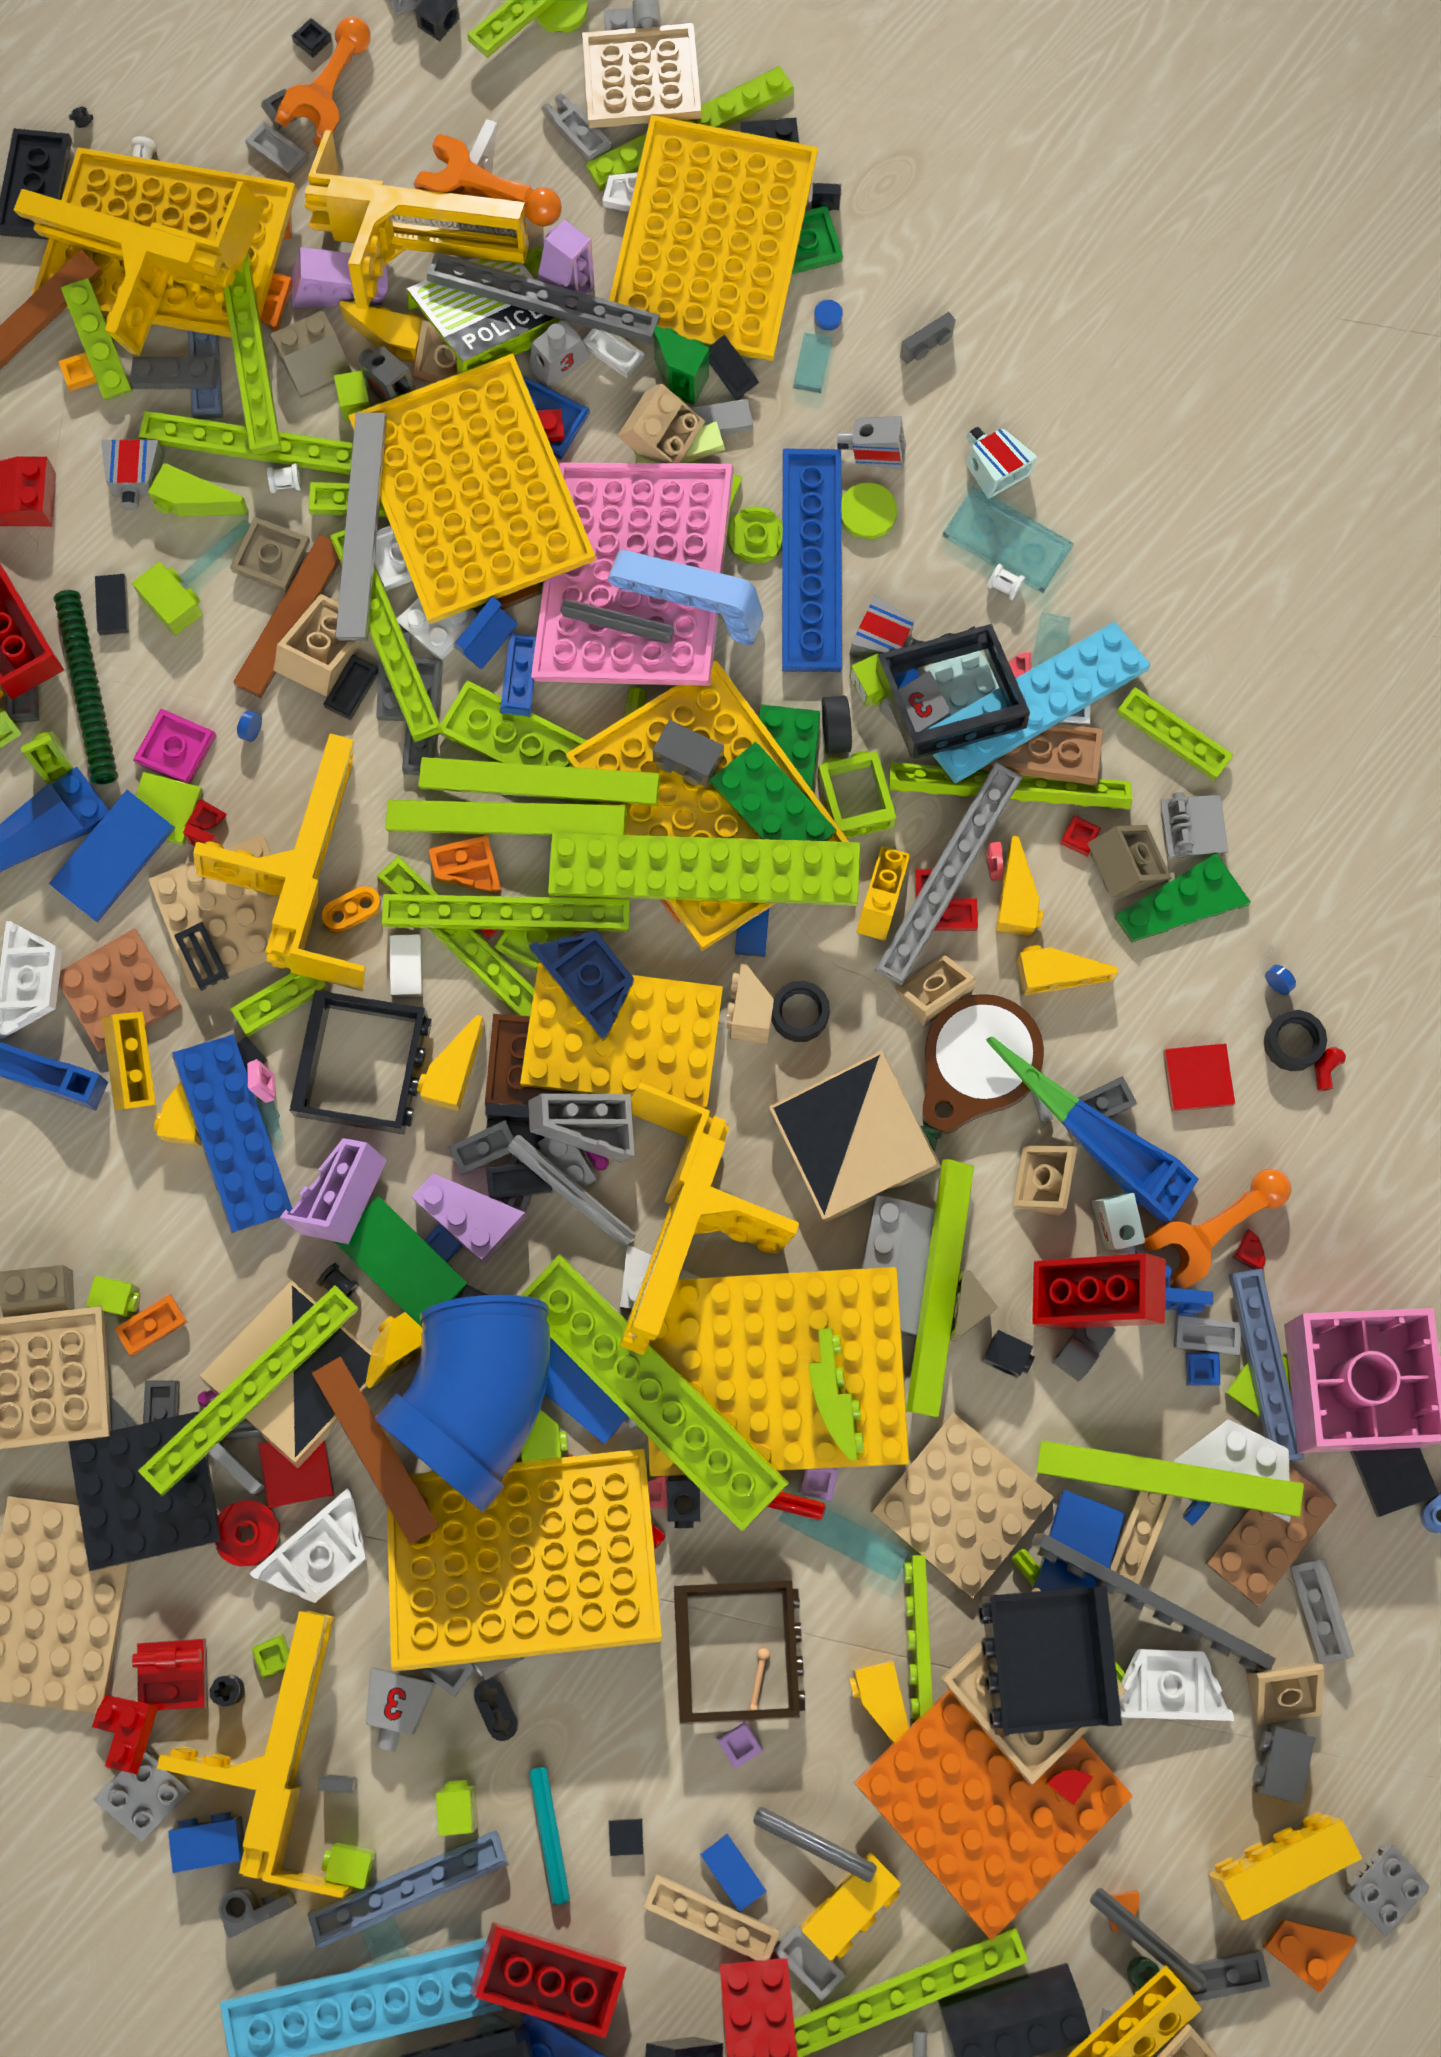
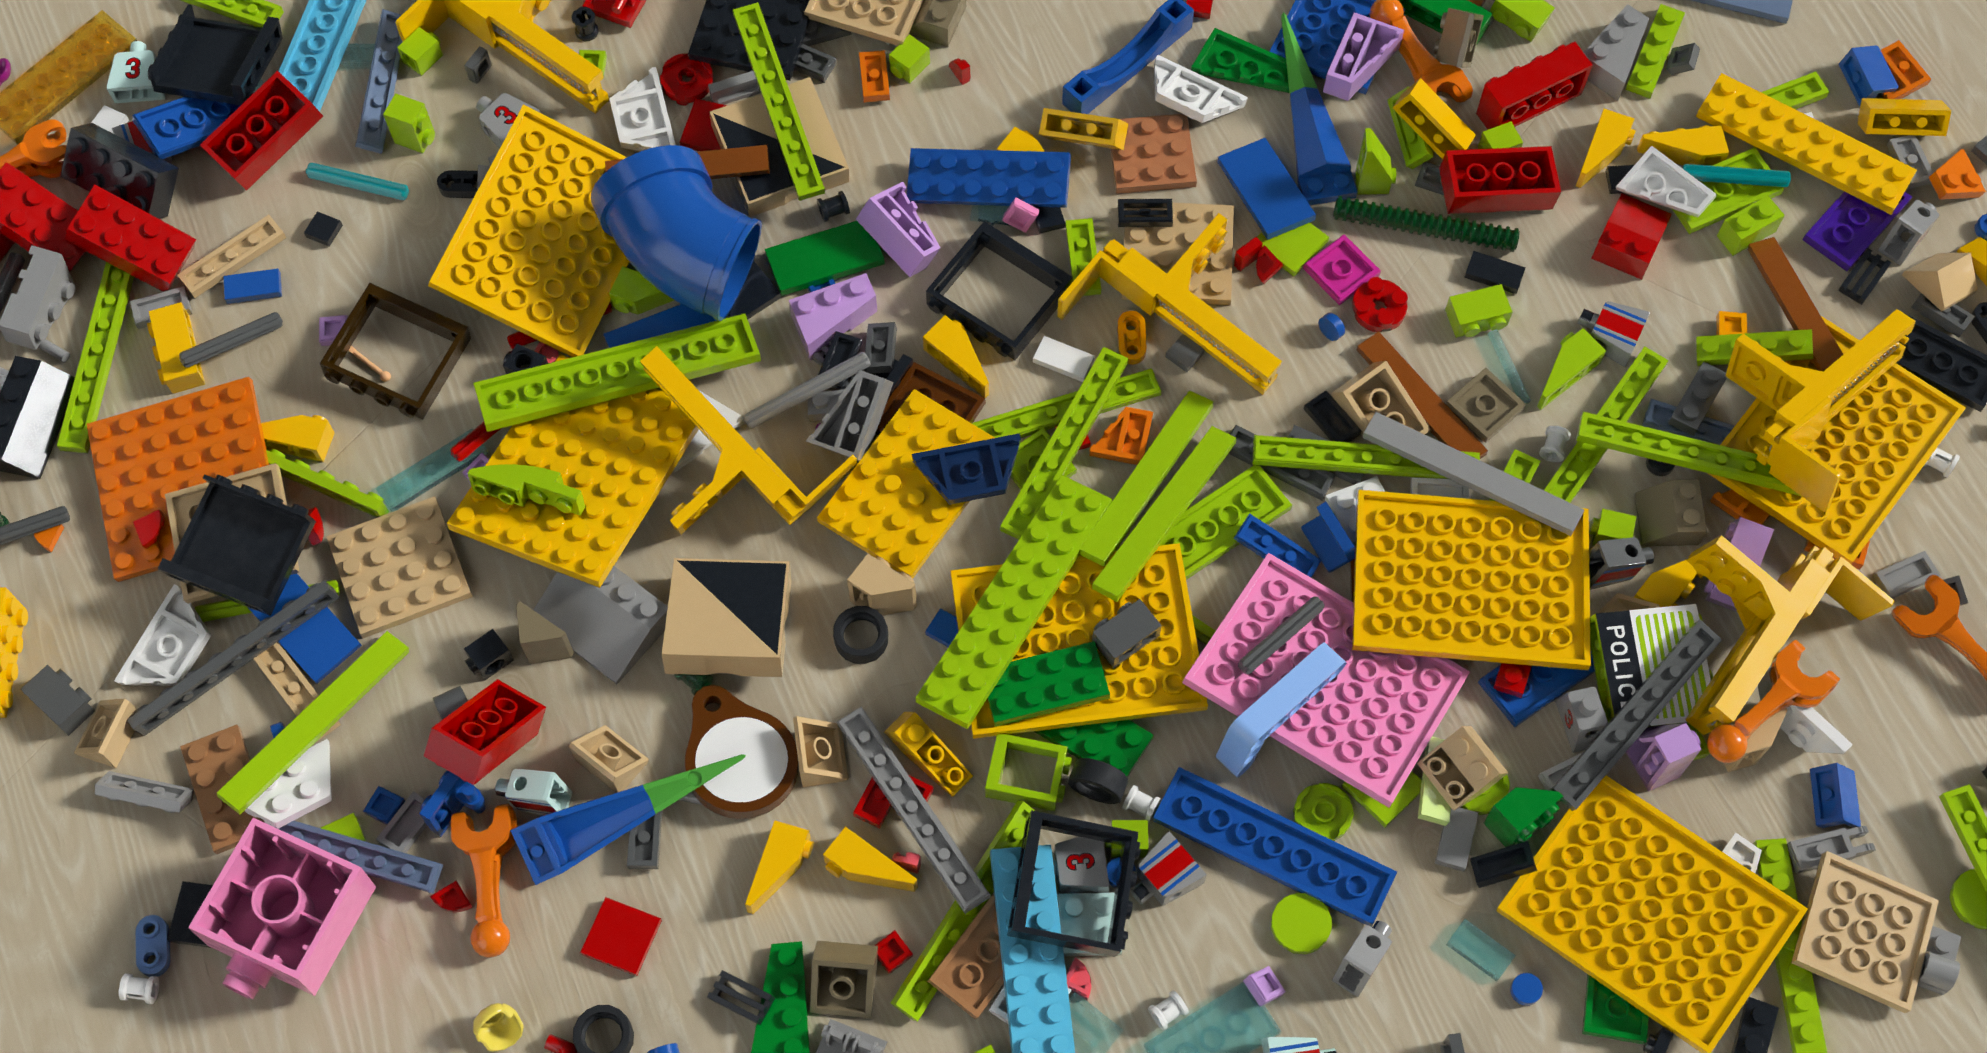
camera: 120 degrees right, 10 degrees down
yellow slope [365,1312,423,1388] -> none
lime tile [906,1159,974,1417] -> none
none -> red tile [308,507,324,545]
none -> light yellow hair [473,1003,524,1052]
none -> black tile [707,970,775,1025]
none -> red tile [949,58,971,85]
none -> white bush [1122,785,1161,822]
none -> dark grey tile [1165,334,1205,372]
none -> lavender tile [1243,966,1286,1007]
none -> red plate [1352,277,1408,332]
none -> blue panel [1810,763,1861,828]

